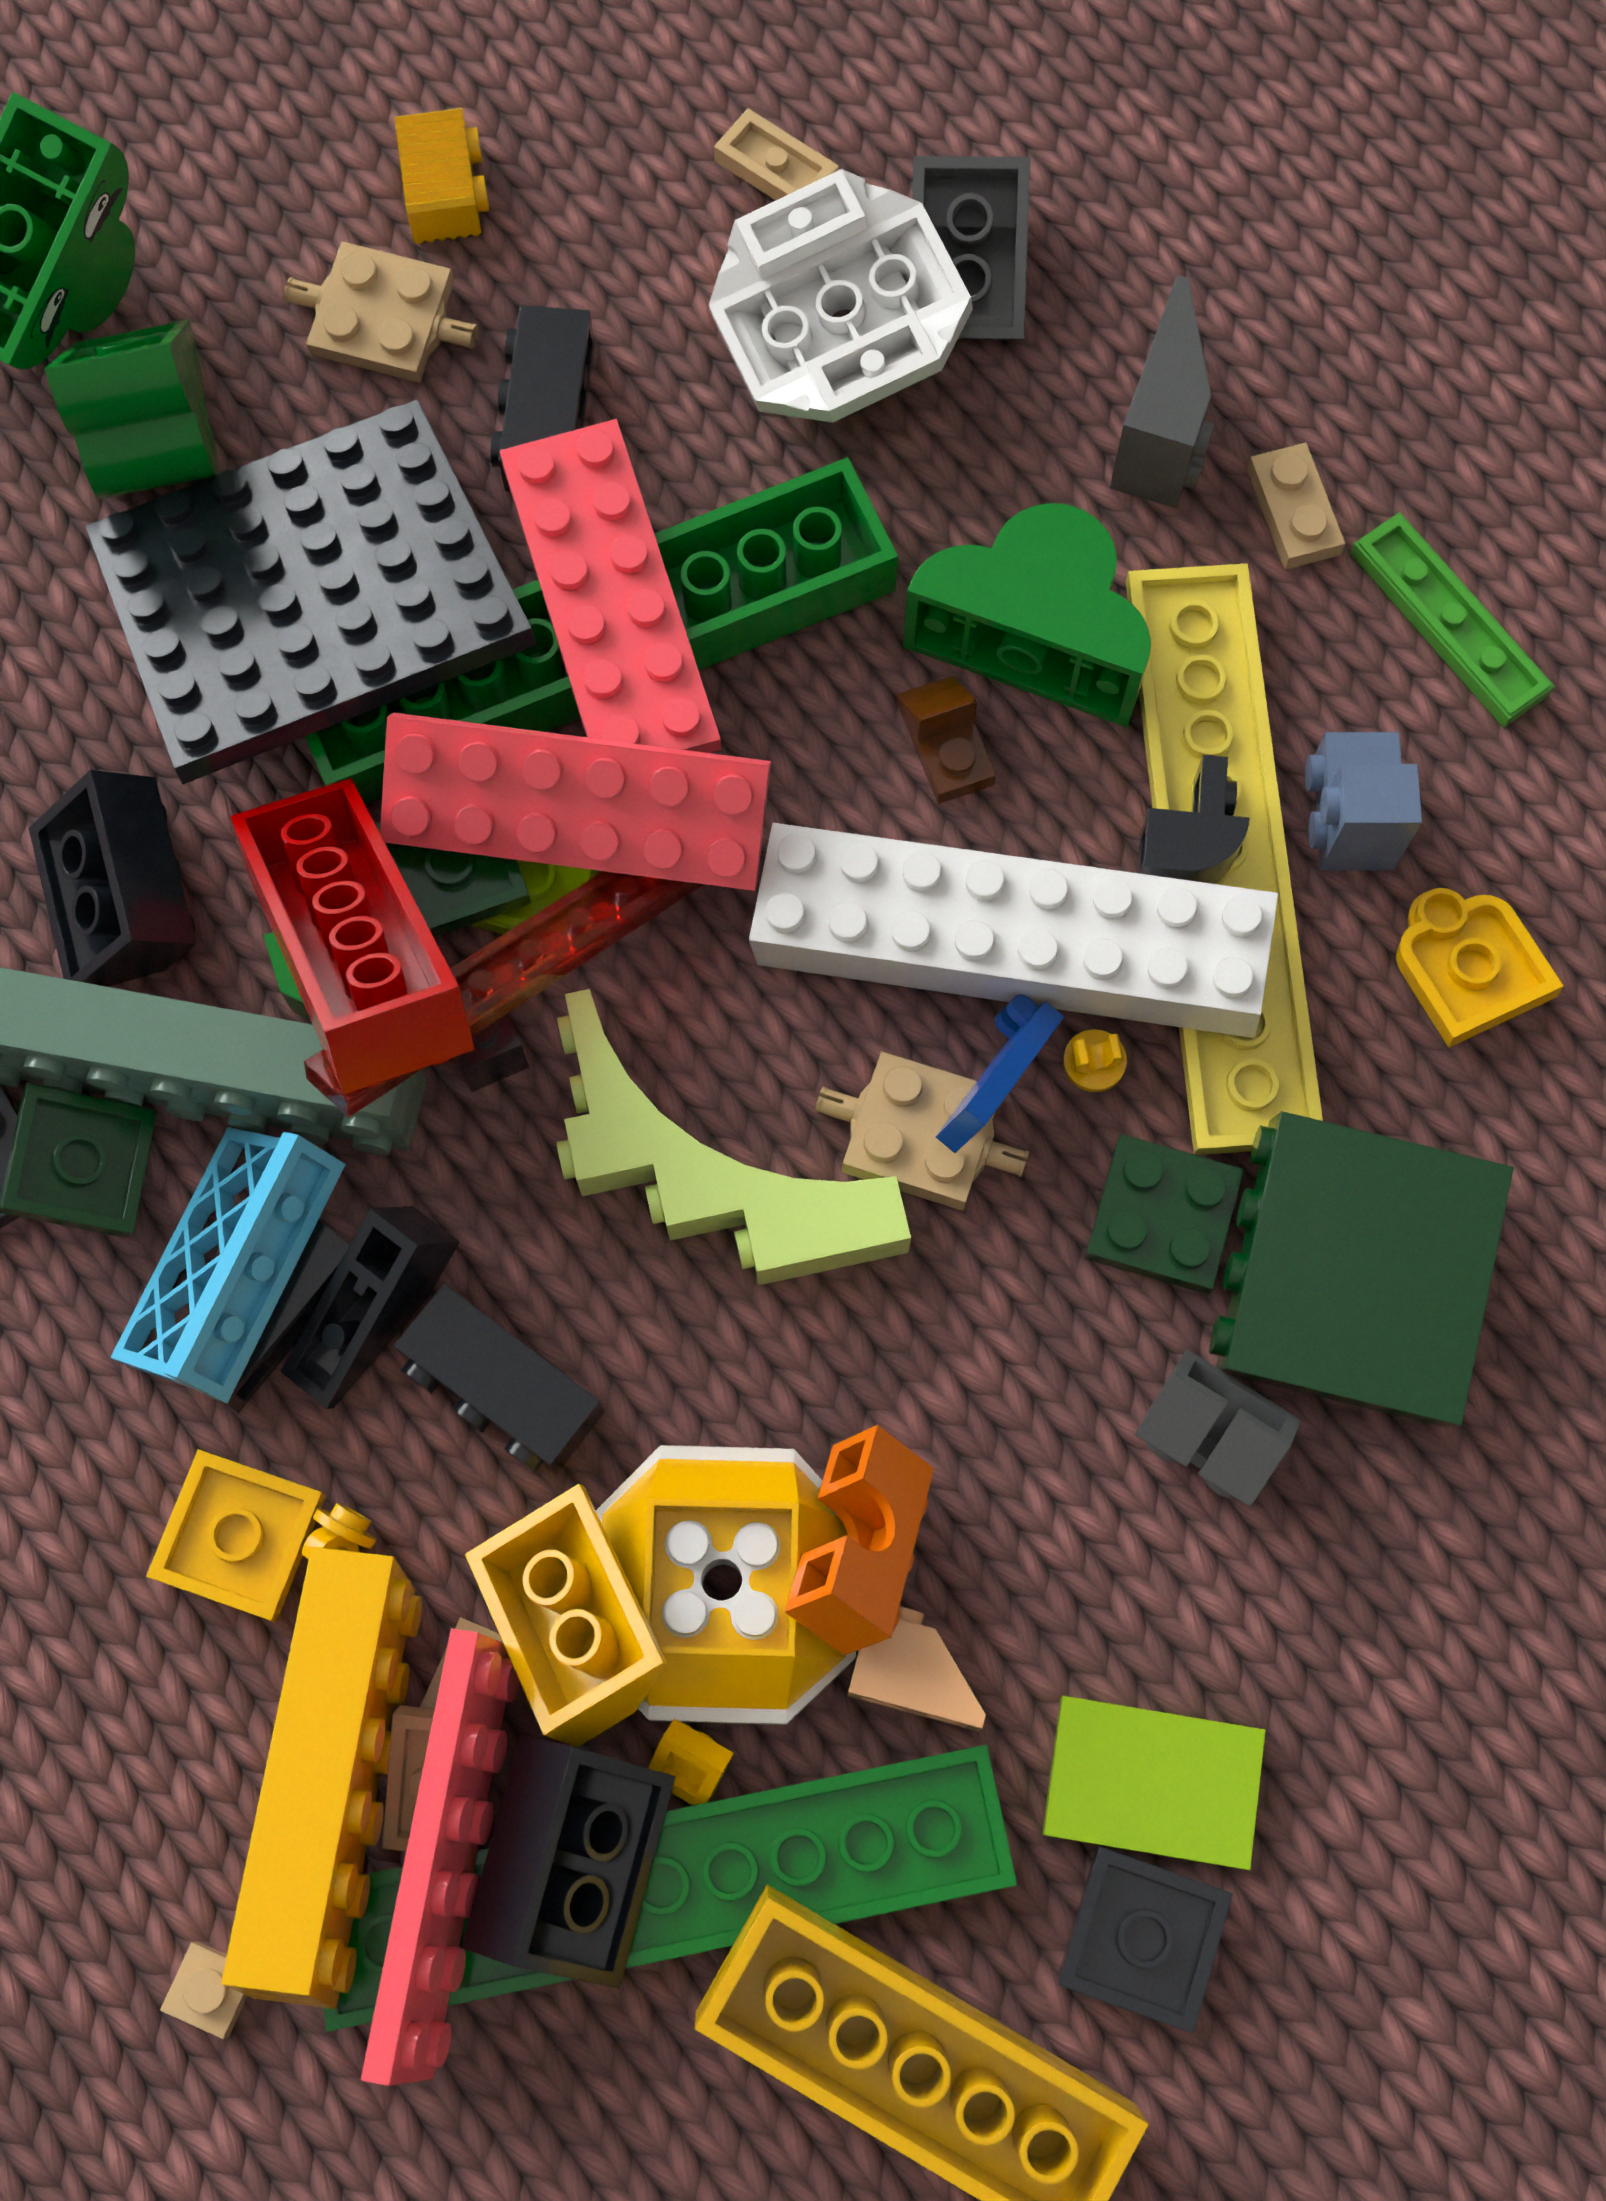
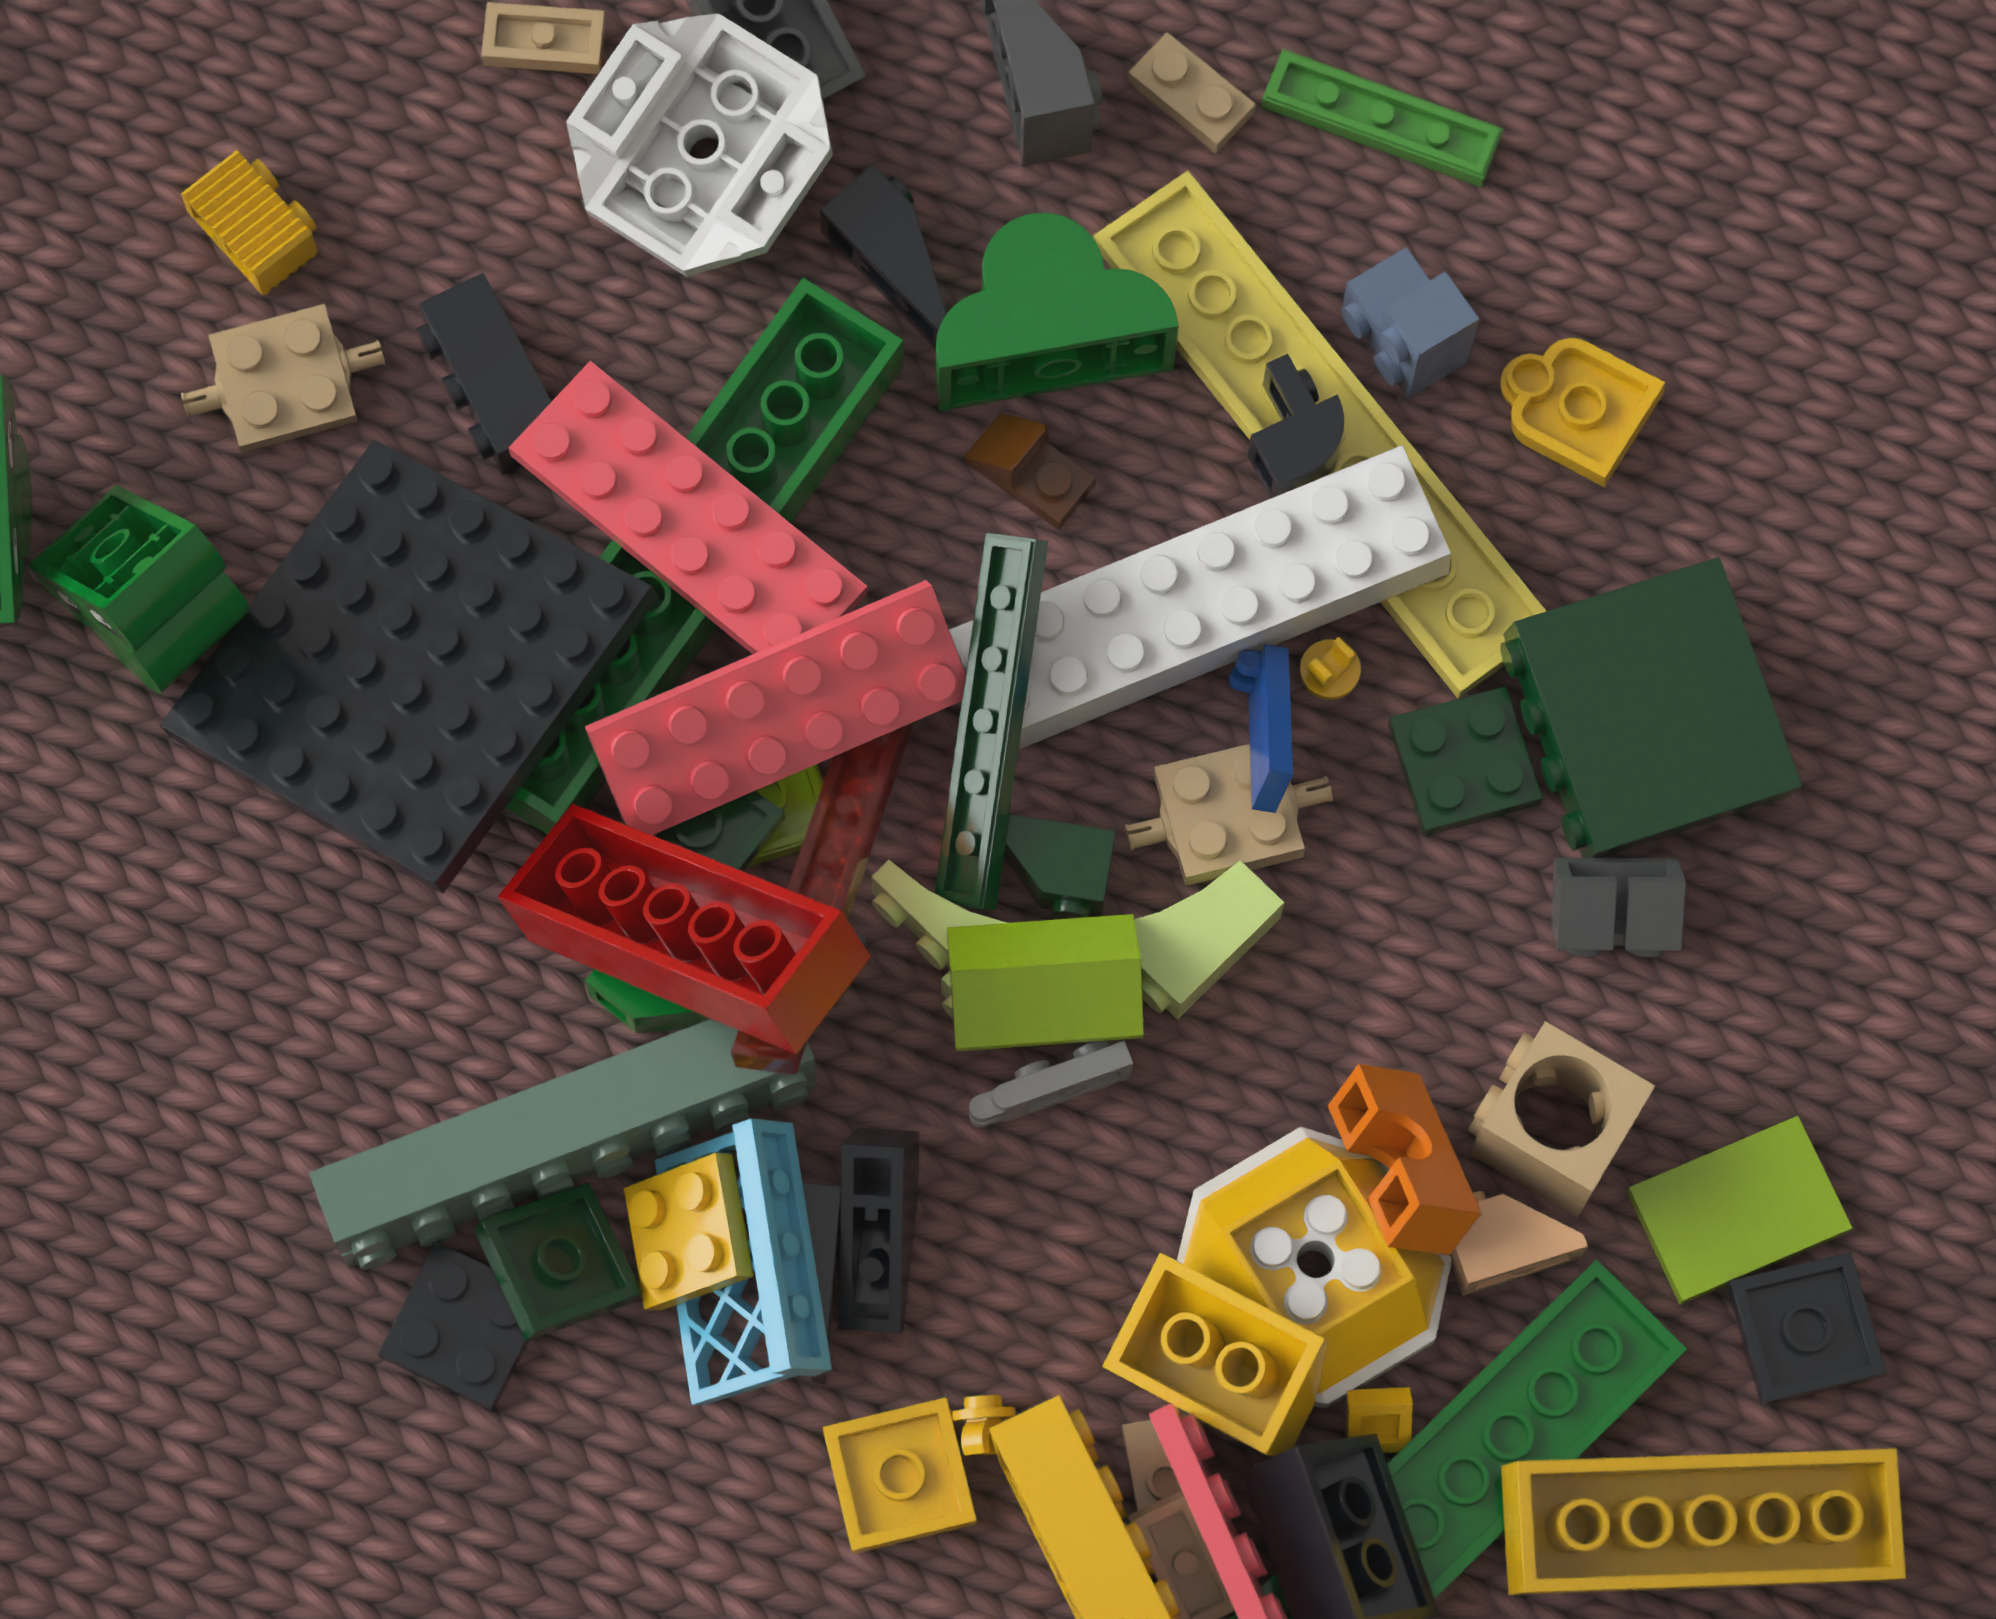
camera: 35 degrees left, 0 degrees up
black slope [29,770,197,987] -> none
black brick [394,1284,605,1475] -> none
none -> yellow plate [624,1153,754,1310]
none -> black slope [820,165,947,349]
none -> dark green tile [935,533,1048,910]
none -> lime slope [946,914,1144,1051]
none -> light grey hinge [969,1041,1133,1128]
none -> dark green slope [1003,814,1115,919]
none -> tan brick [1468,1021,1655,1218]

